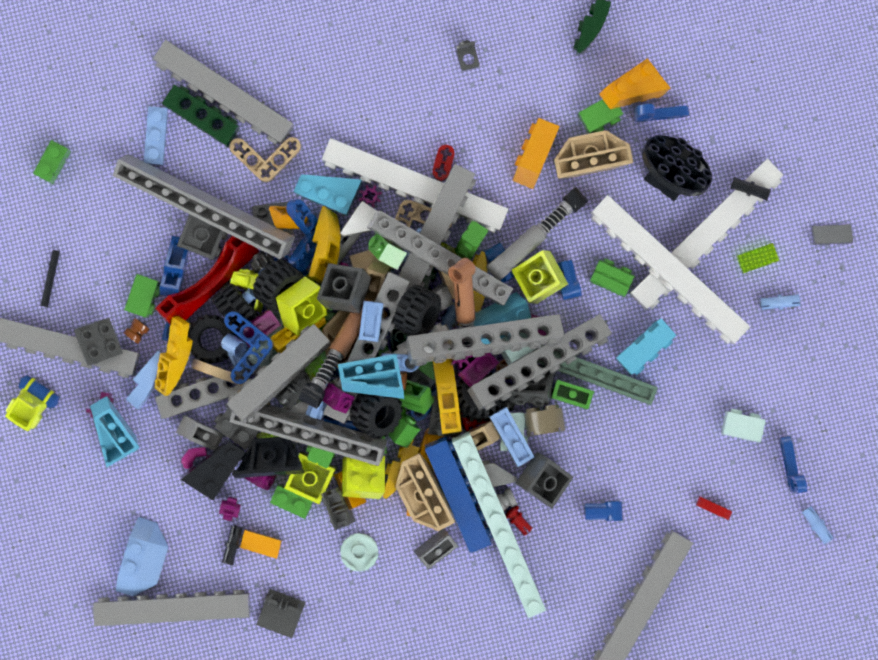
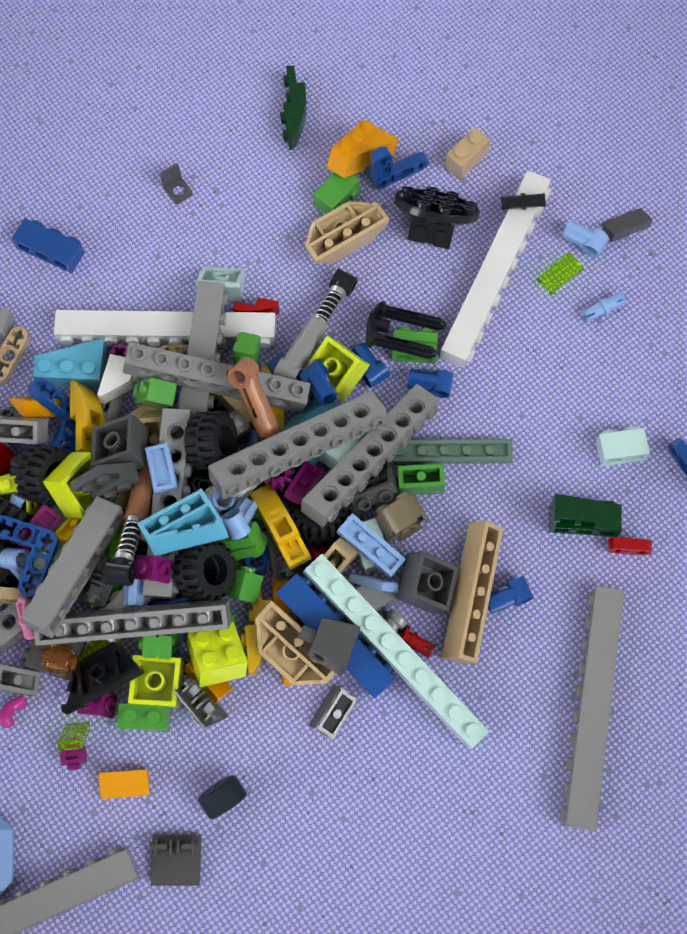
camera: 20 degrees left, 15 degrees down
black wedge [180,440,245,500] -> none
black pin [222,525,243,565] -> none
light aqua tile [340,533,379,572] -> none
red beam [432,145,455,181] -> none
light orange wedge [512,118,560,189] -> none
white brick [591,195,750,344] -> none
medium azure wedge [615,318,677,376] -> none
none -> blue brick [12,218,85,273]
none -> bright pink axle [15,597,34,640]
none -> clear orange head [41,644,78,677]
none -> clear neon green tile [57,721,91,750]
none -> dark grey plate [69,462,140,501]
none -> light aqua slope [196,266,246,301]
none -> black wheel [198,775,246,819]
none -> light blue piece [221,497,257,540]
none -> red slope [232,297,280,315]
none -> dark grey torso [298,618,360,675]
none -> blue piece [299,359,338,406]
none -> light blue tile [349,573,399,593]
none -> black piece [365,301,446,359]
none -> blue piece [407,368,453,398]
none -> tan brick [441,520,503,664]
none -> tan brick [445,127,491,180]
none -> dark green wedge [548,494,622,537]
none -> light blue piece [562,219,609,258]

